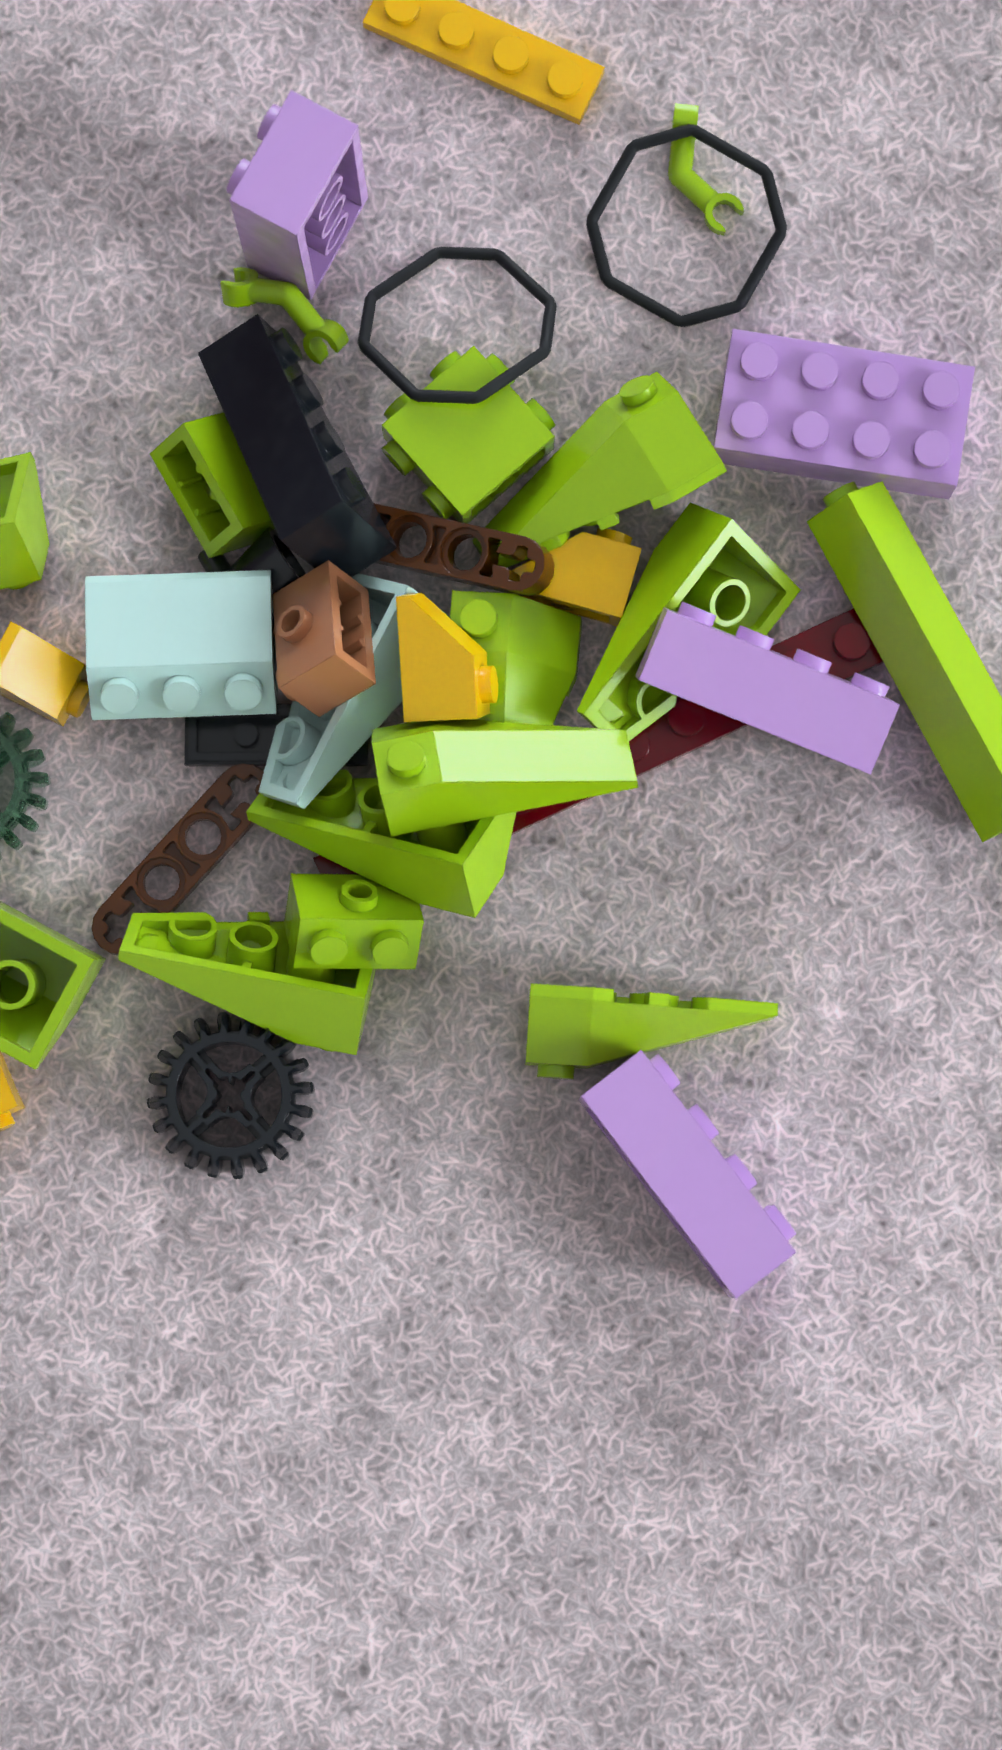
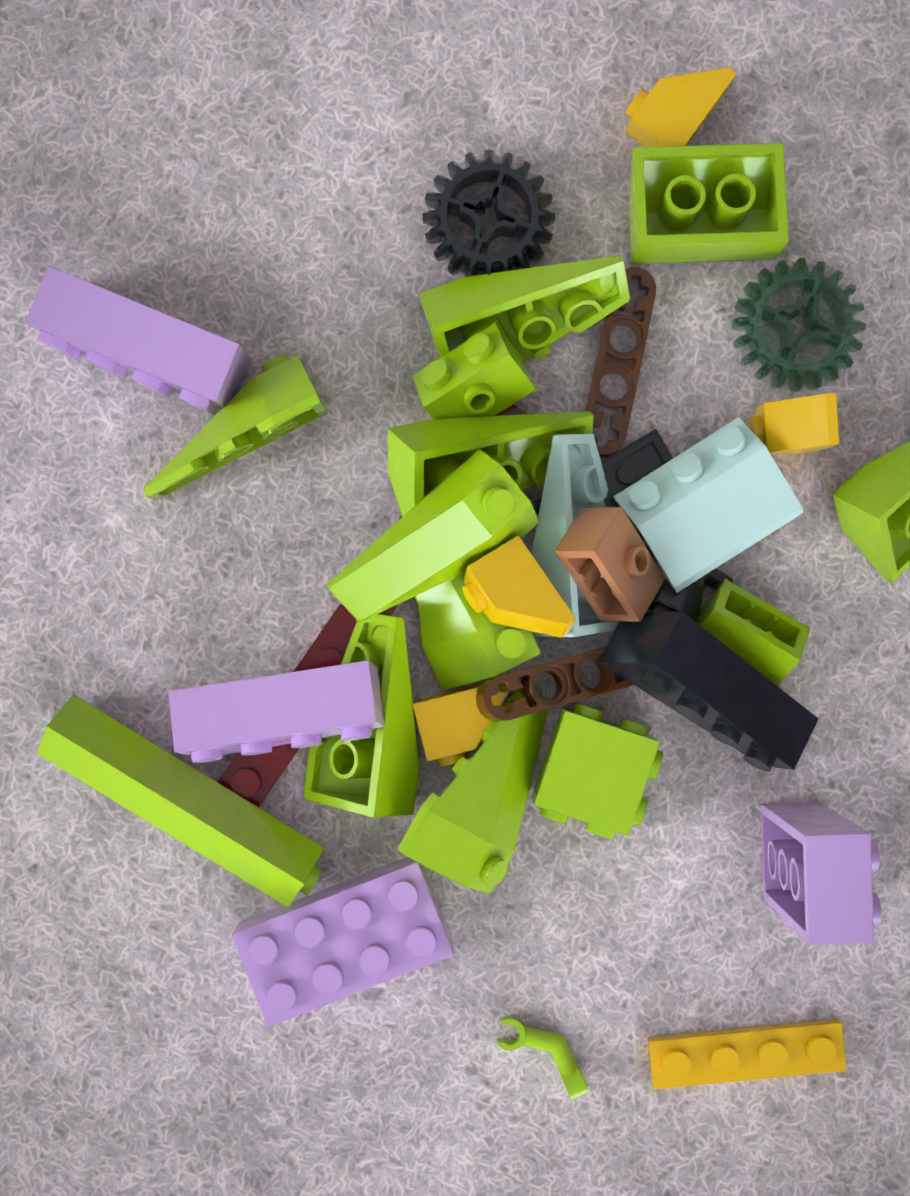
camera: 150 degrees right, 5 degrees up
lime arm [220,267,349,364] -> none
black piece [358,247,557,404] -> none
black piece [586,124,787,327] -> none

